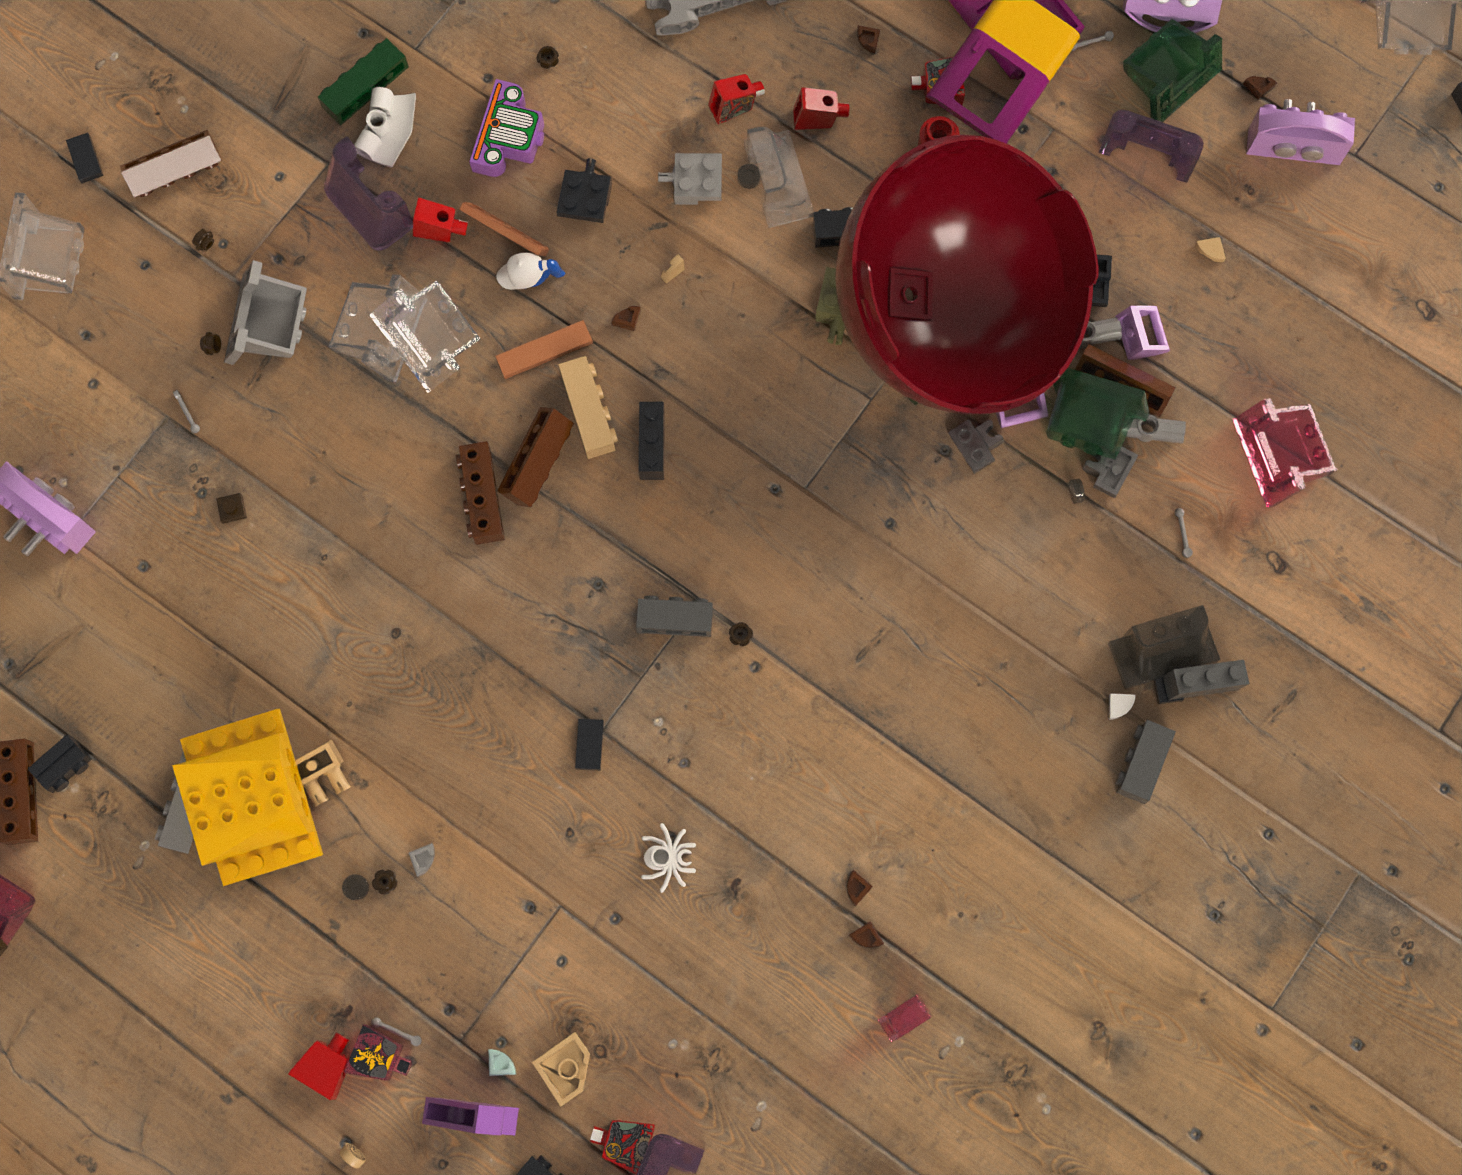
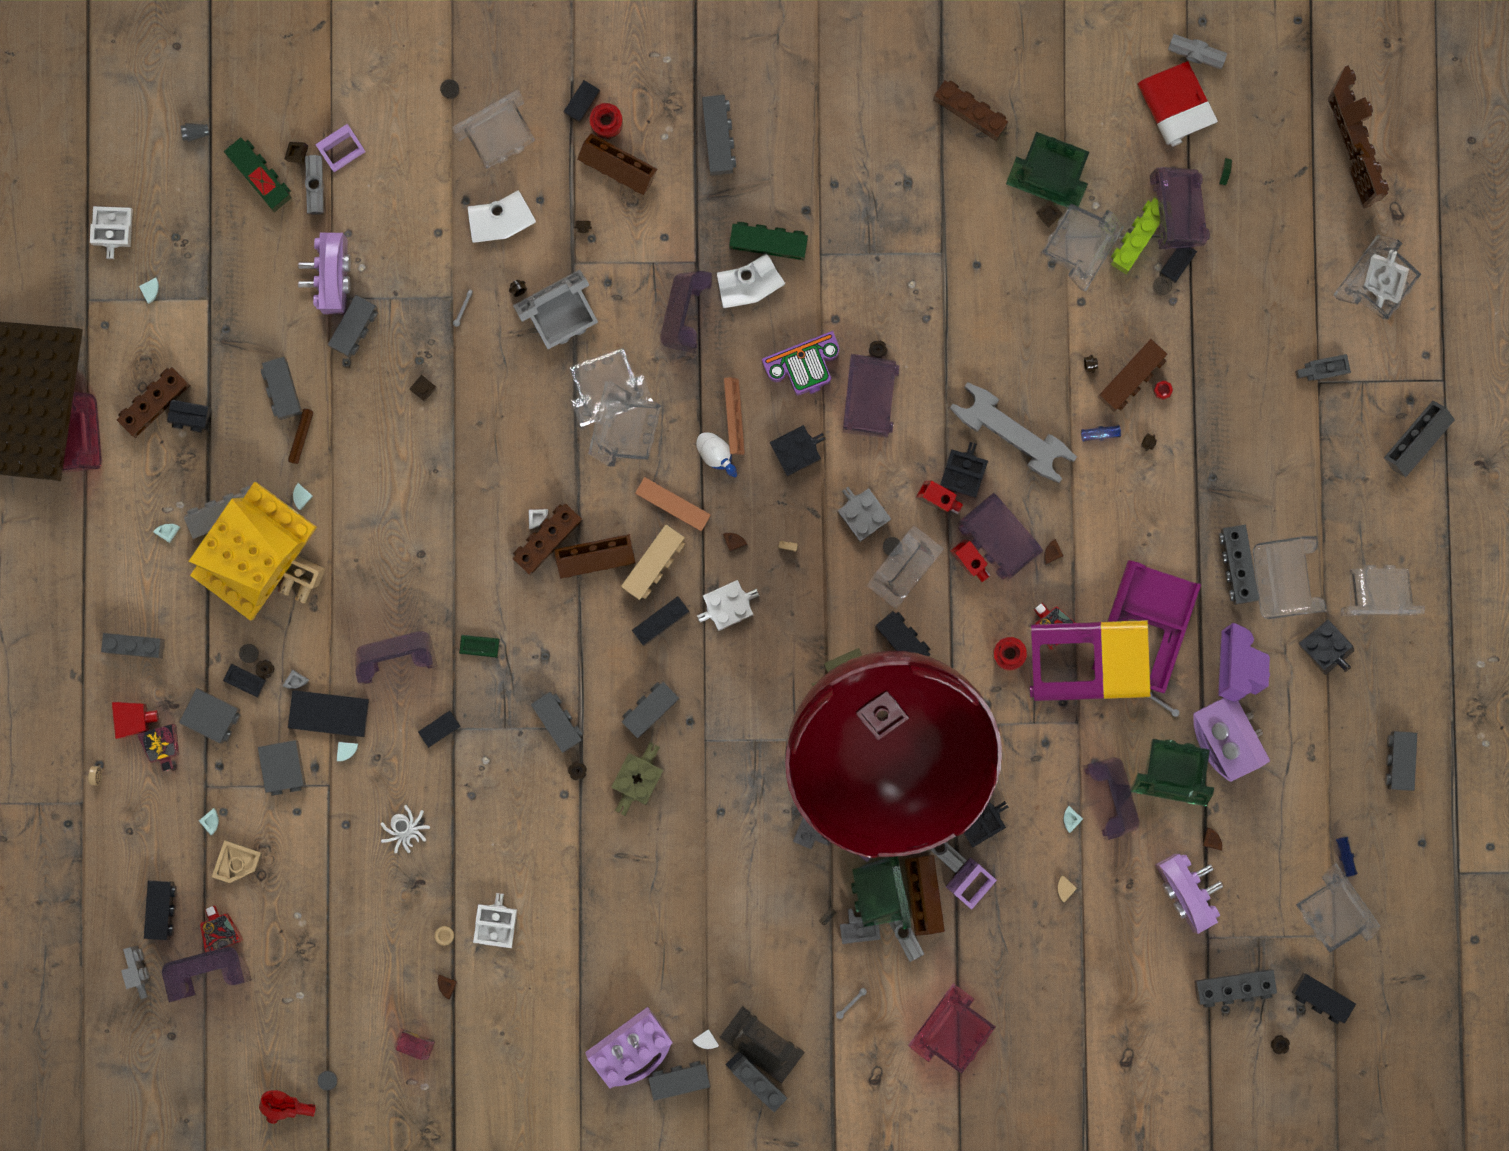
camera: 55 degrees right, 10 degrees up
light grey hinge [371,1017,422,1046] -> none
red torso [413,198,468,242] -> none
medium lavender brick [422,1097,519,1136] -> none
reddish brown tile [847,870,873,907] -> none
none -> dark grey brick [101,633,165,659]
none -> light aqua tile [153,524,180,543]
none -> dark grey brick [179,688,241,744]
none -> black tile [223,664,267,698]
none -> dark grey brick [258,740,306,796]
none -> dark grey brick [261,357,302,420]
none -> reddish brown axle [288,409,313,464]
none -> black tile [288,690,369,737]
none -> light aqua tile [293,483,313,510]
none -> dark grey tile [318,1071,338,1091]
none -> dark grey brick [328,295,378,358]
none -> light aqua tile [337,742,358,761]
none -> windscreen [355,631,438,685]
none -> tan tile [435,926,454,946]
none -> dark green tile [459,635,500,658]
none -> white panel [468,190,536,243]
none -> white plate [473,893,517,948]
none -> white tile [529,509,548,529]
none -> lavender piece [585,1007,673,1088]
none -> red piece [590,103,623,139]
none -> olive brick [611,742,664,816]
none -> dark grey brick [622,682,679,739]
none -> white plate [697,580,759,631]
none -> dark grey brick [702,95,736,176]
none -> windscreen [842,354,900,438]
none -> black plate [940,442,988,498]
none -> clear purple windscreen [958,493,1043,581]
none -> light aqua tile [1063,806,1083,833]
none -> dark grey brick [1195,969,1277,1008]

